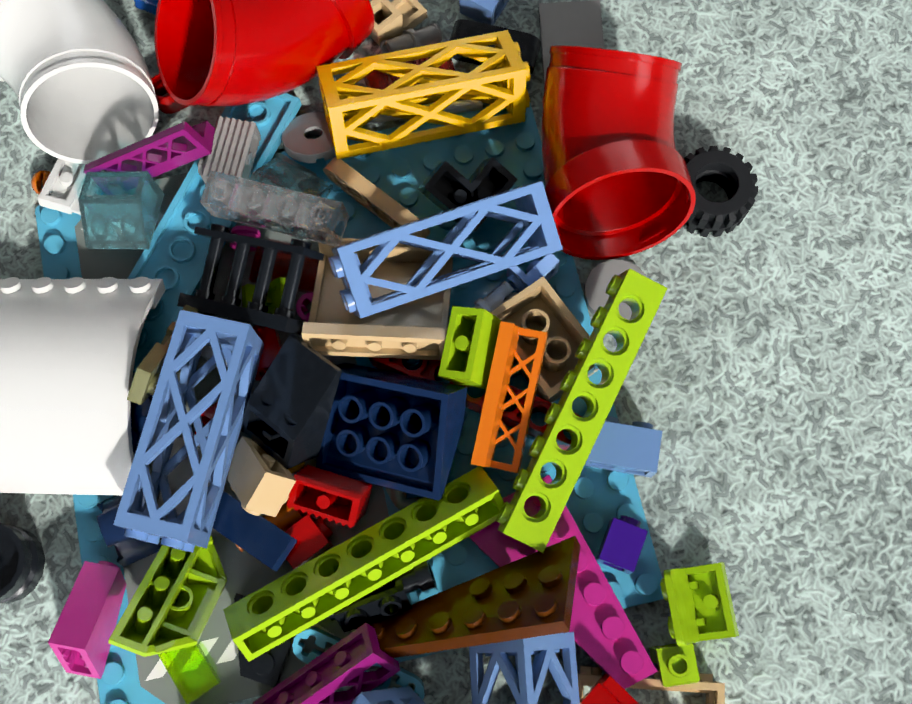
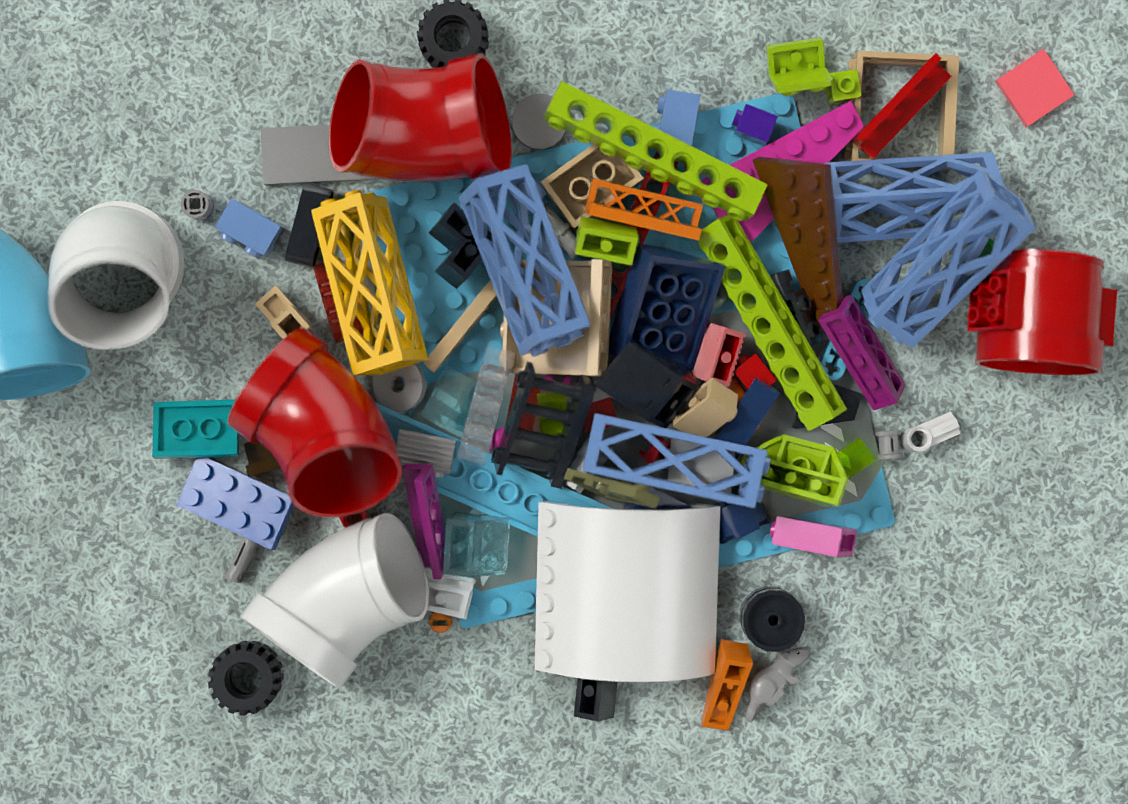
camera: 100 degrees left, 15 degrees up
light grey pin [380,23,442,54] -> none

